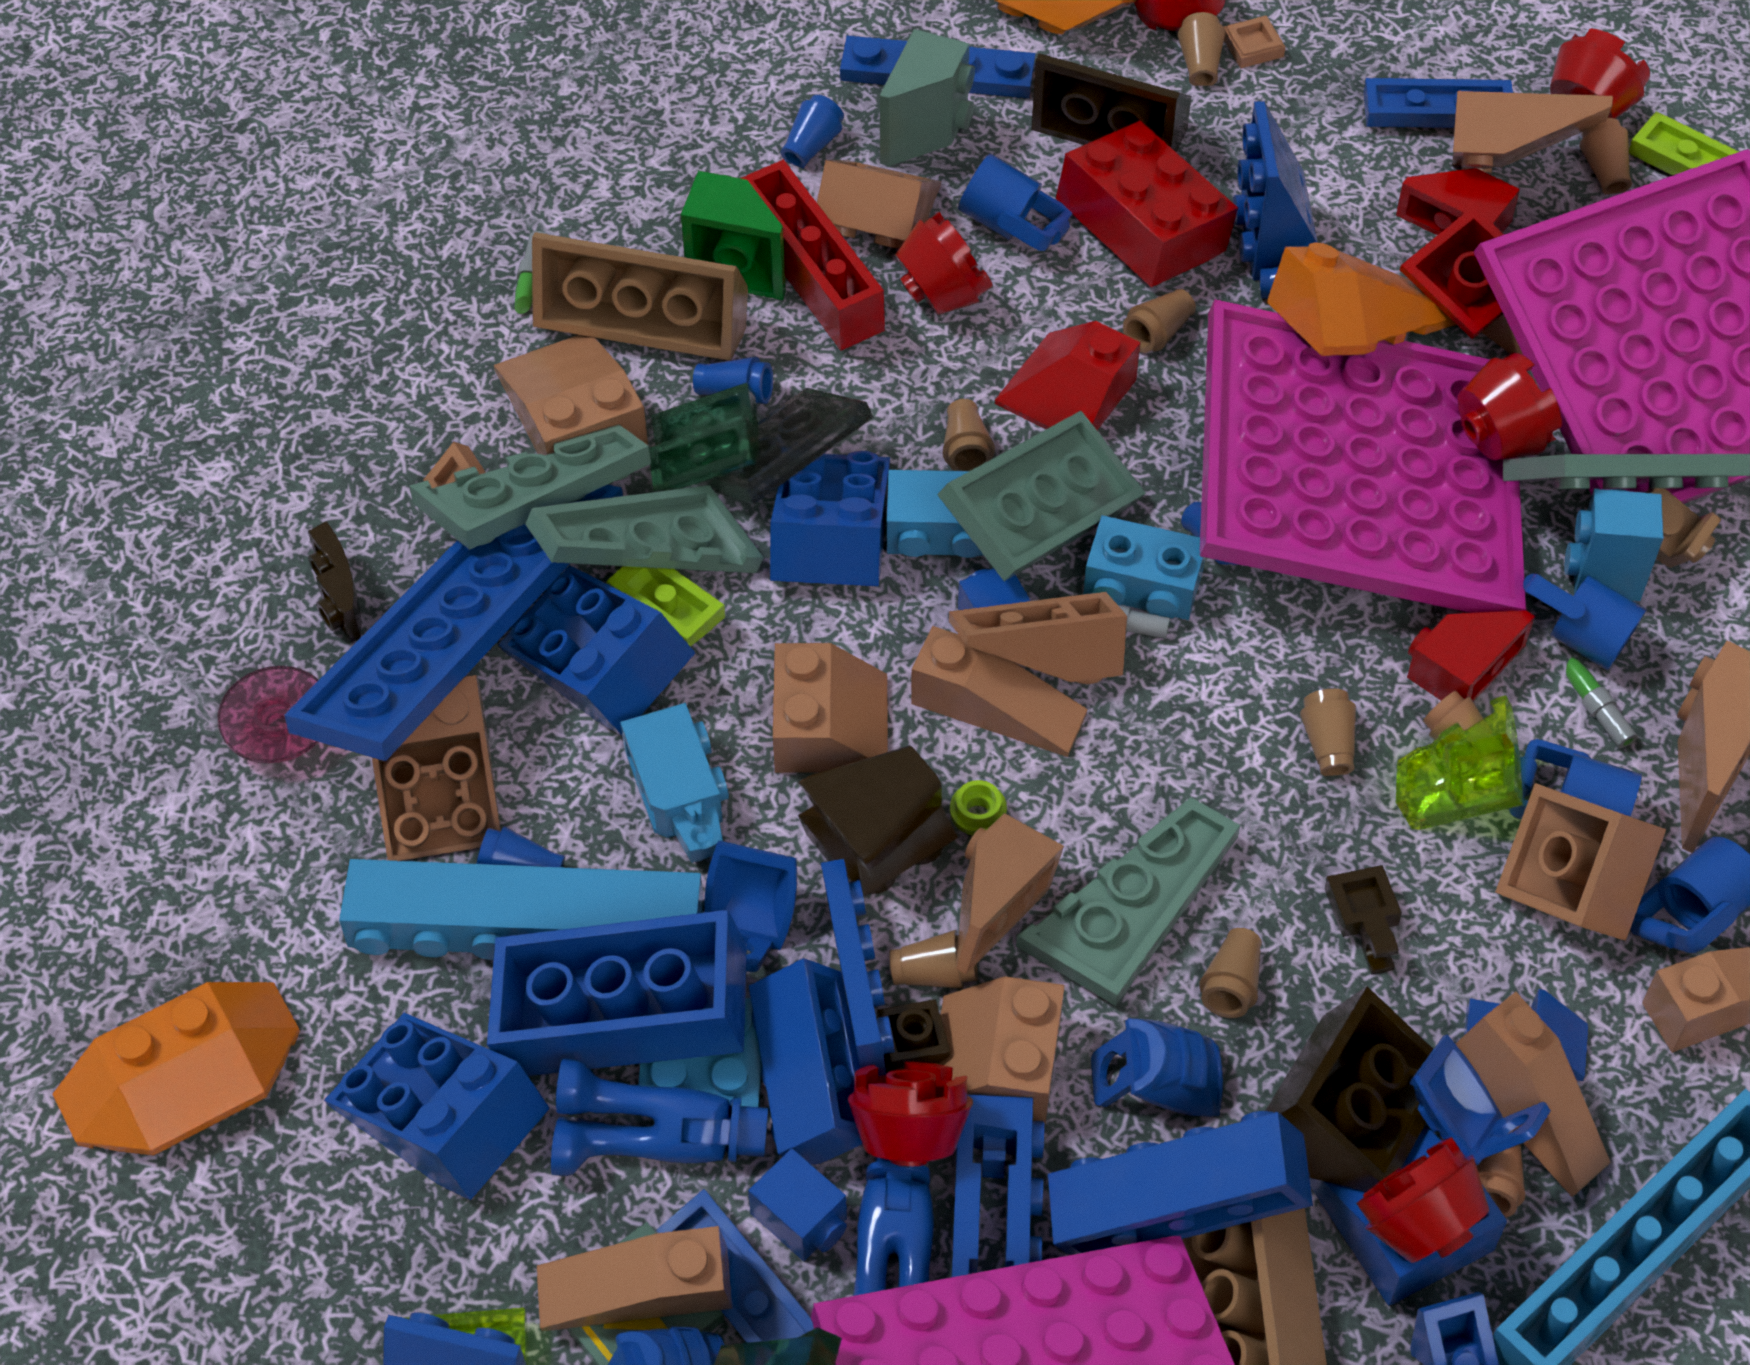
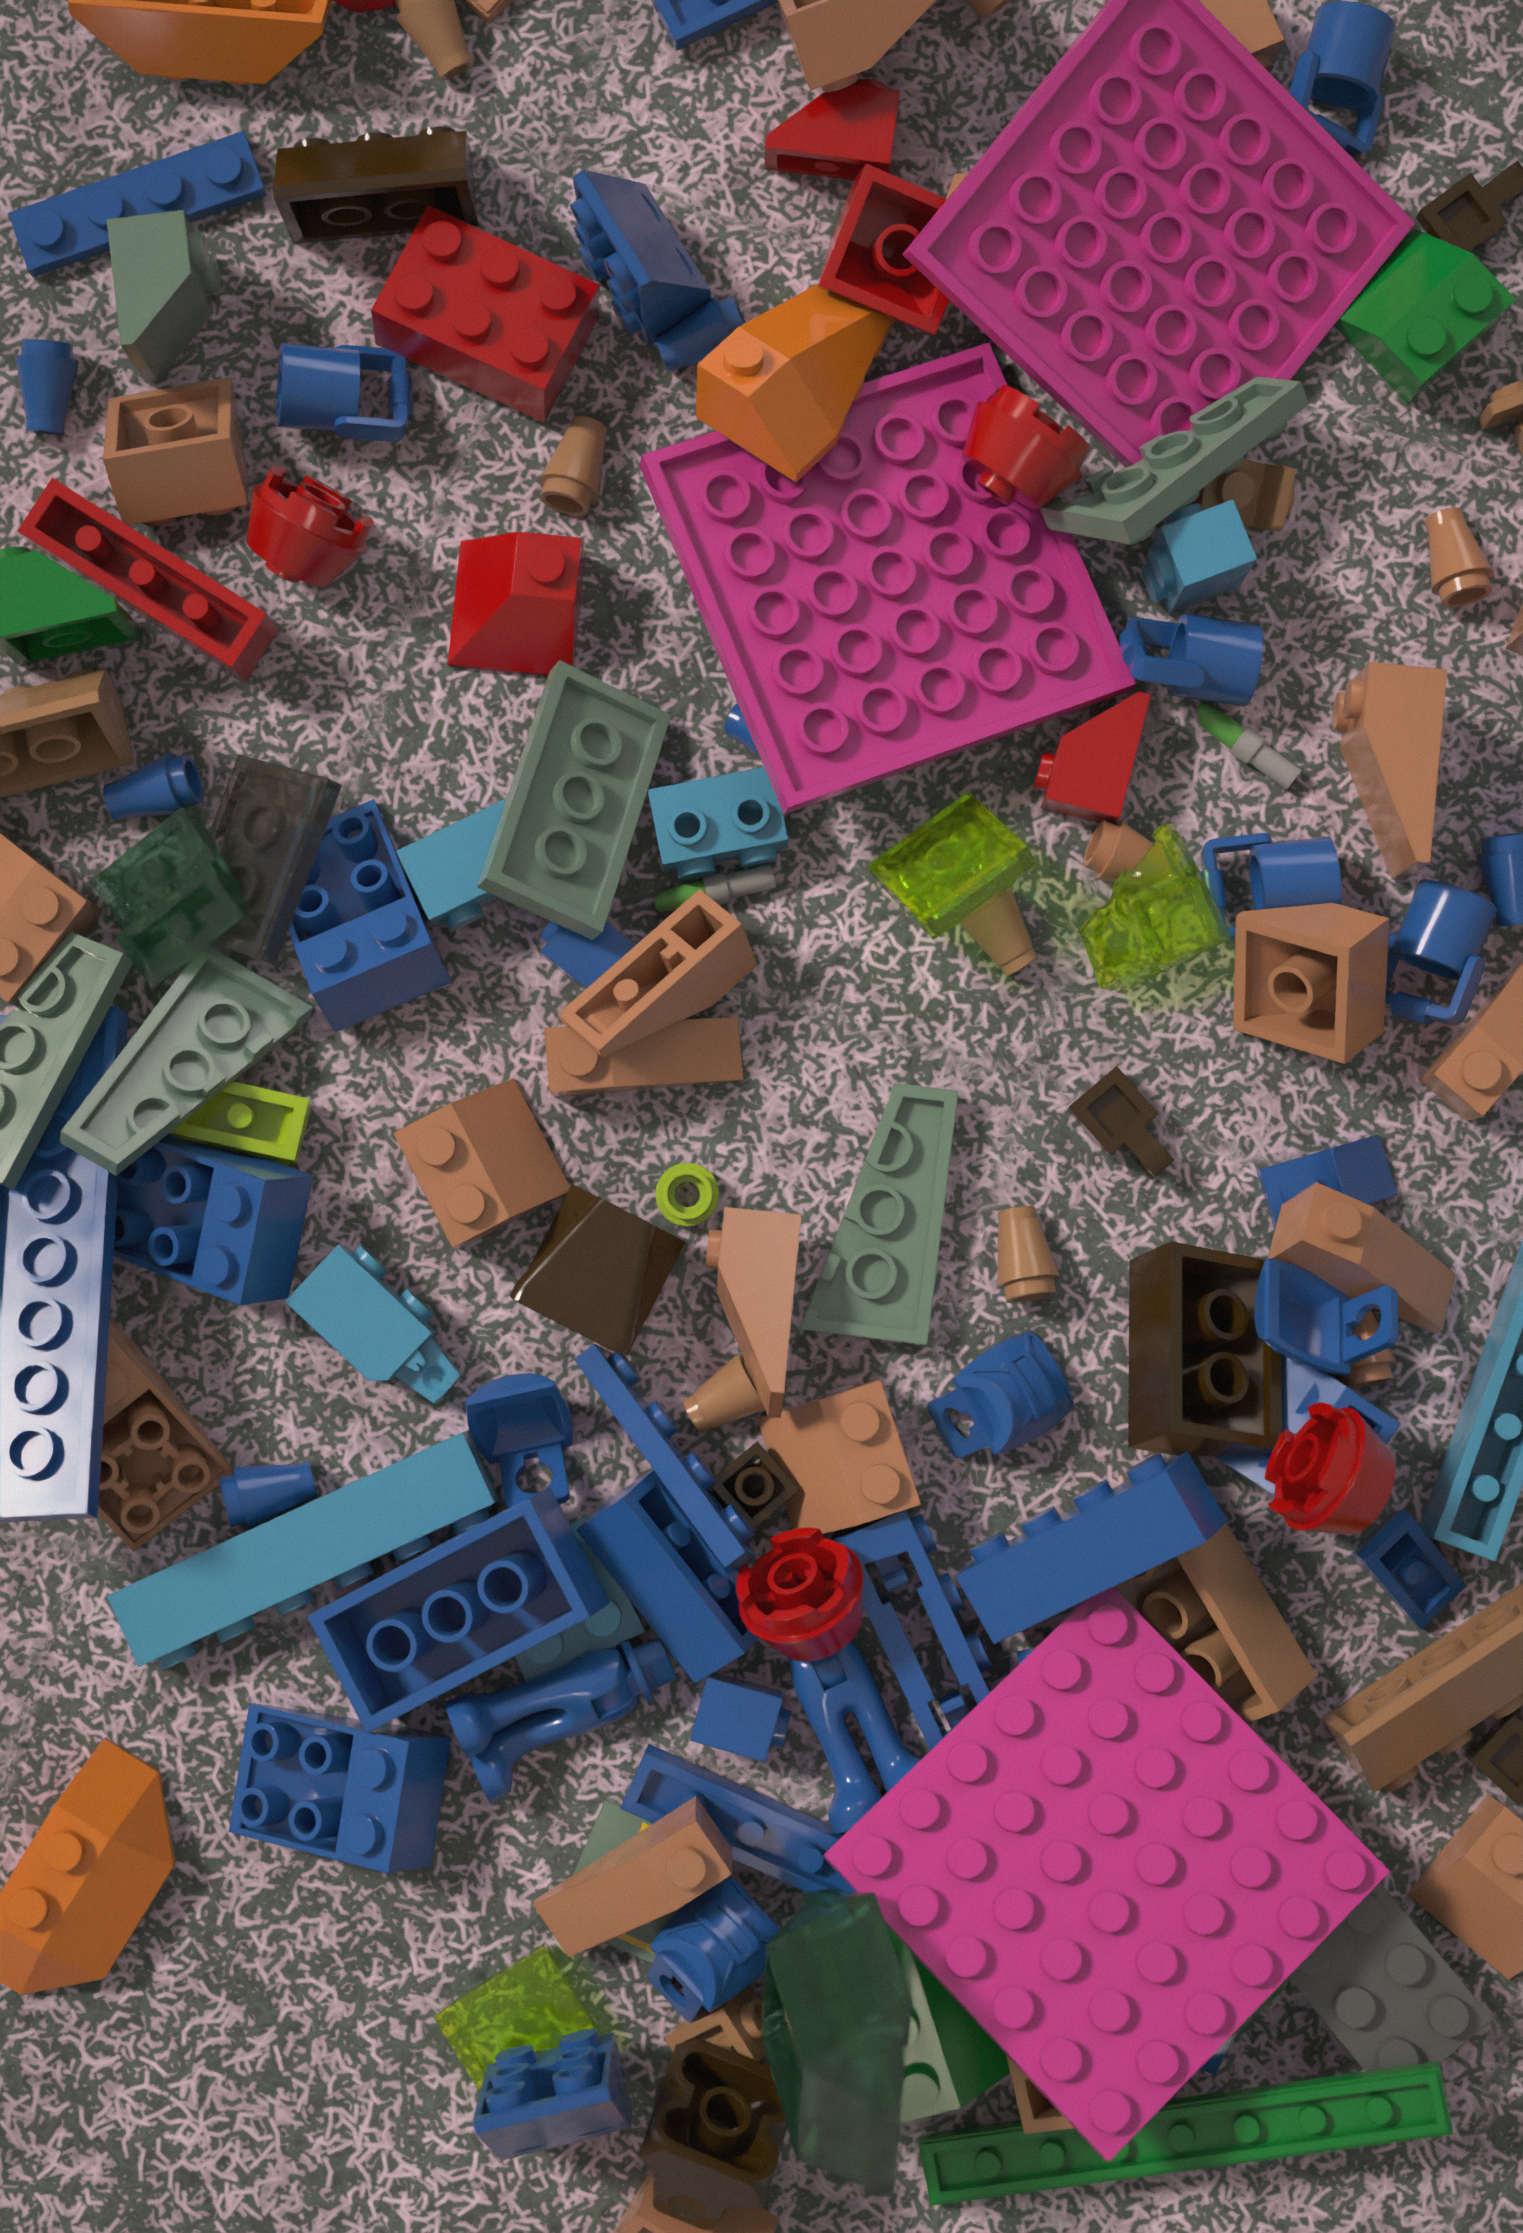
camera: 25 degrees left, 30 degrees up
medium nougat cone [943,399,995,471] -> none
none -> clear neon green plate [867,791,1037,940]

